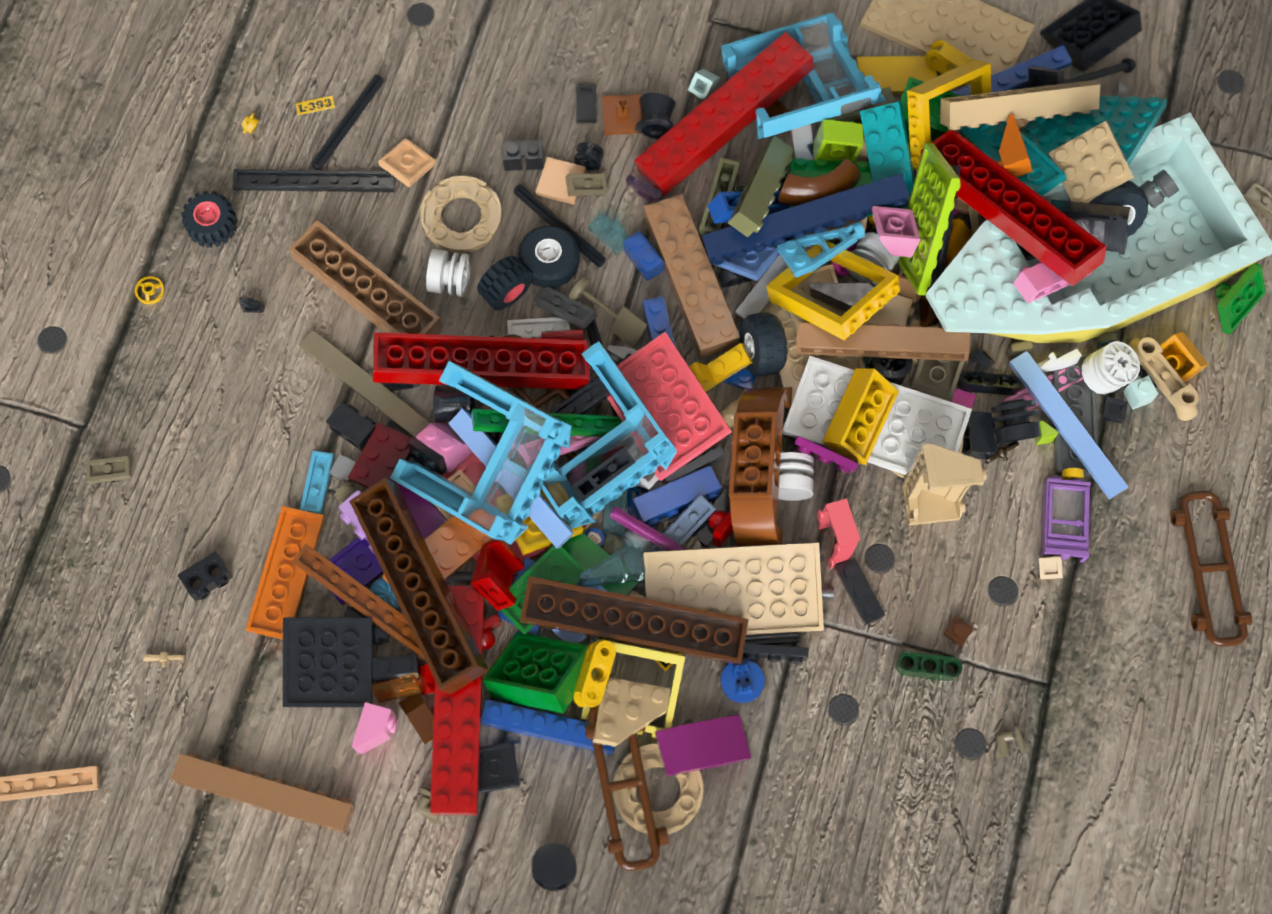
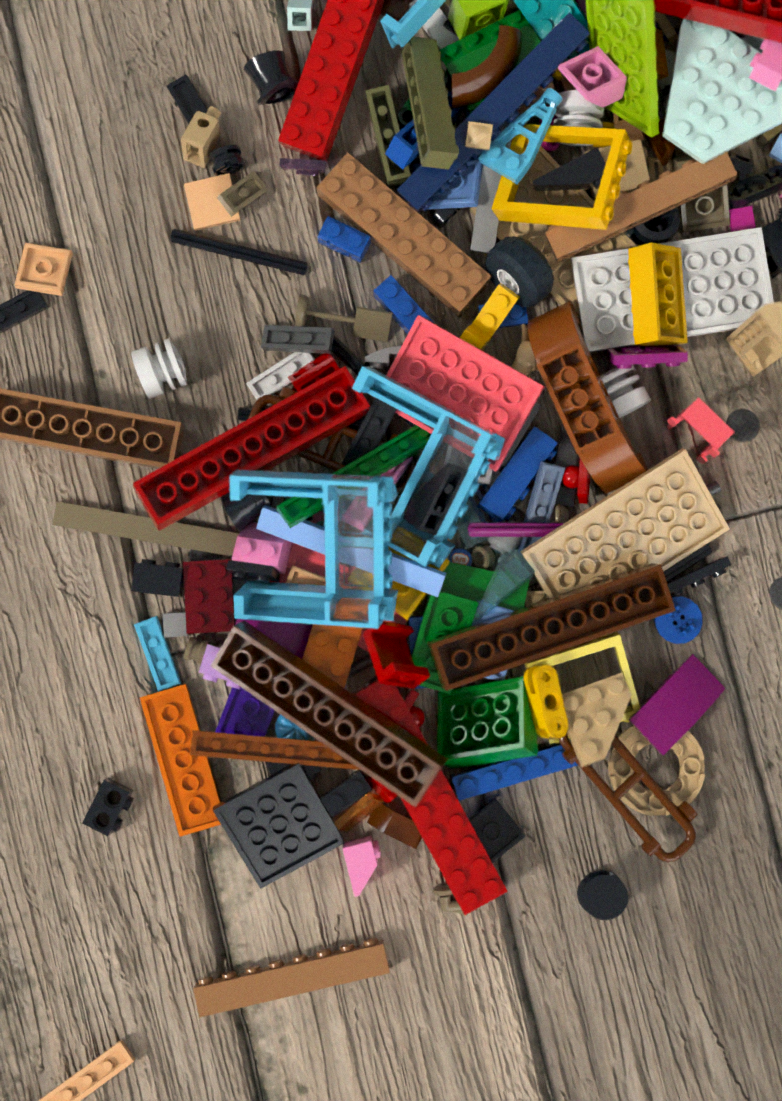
camera: 25 degrees left, 15 degrees up
tan piece [143,652,185,667] -> none
tan plate [420,176,502,253] -> none
black wheel [477,256,533,311] -> none
black piece [502,140,544,171] -> none
black wheel [518,225,580,288] -> none
clear light blue slope [588,213,629,255] -> none
dark orange tile [602,94,642,135] -> none
black plate [835,558,885,626] -> none
none -> tan torso [181,106,221,169]
none -> tan tile [465,121,493,150]

